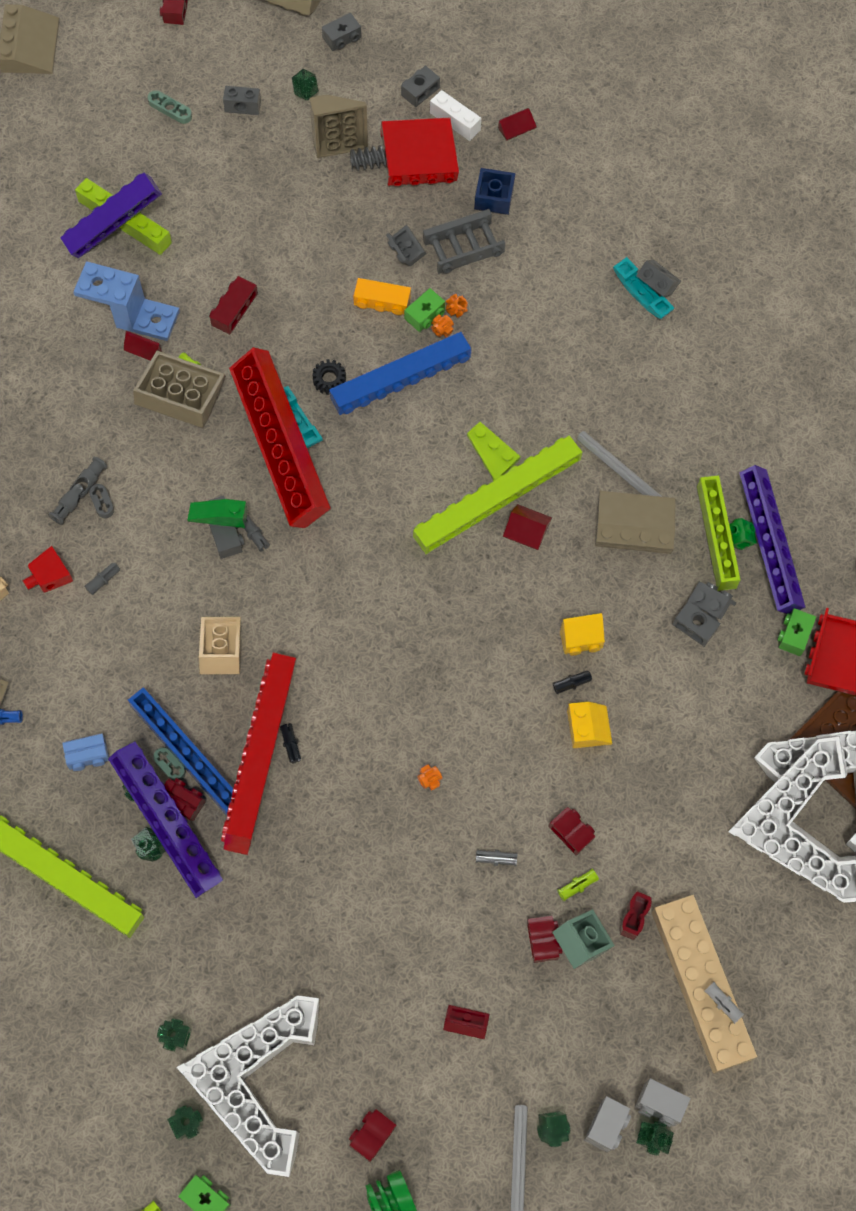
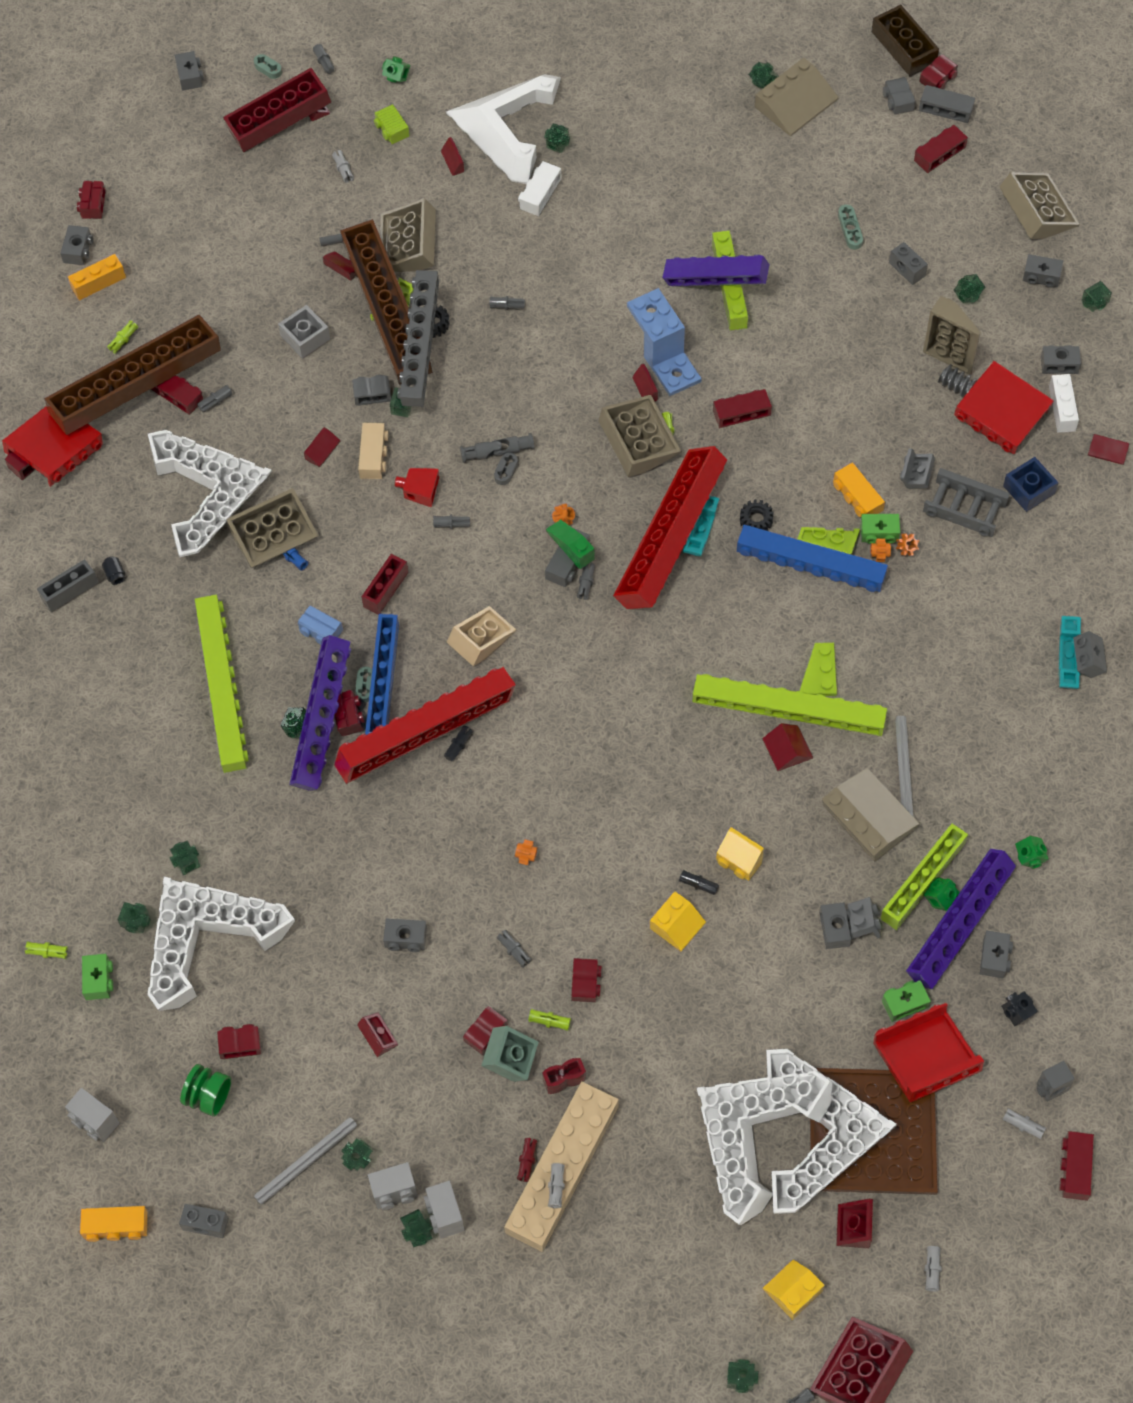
camera: 50 degrees right, 5 degrees down
none -> dark red brick [361,554,409,615]
none -> dark grey brick [383,918,427,952]
none -> dark red pin [517,1138,538,1182]
none -> orange gear [552,503,575,525]
none -> lime wing [797,527,860,555]
none -> dark grey brick [979,930,1013,978]
none -> green brick [1015,835,1049,869]
none -> clear green brick [1081,281,1112,312]

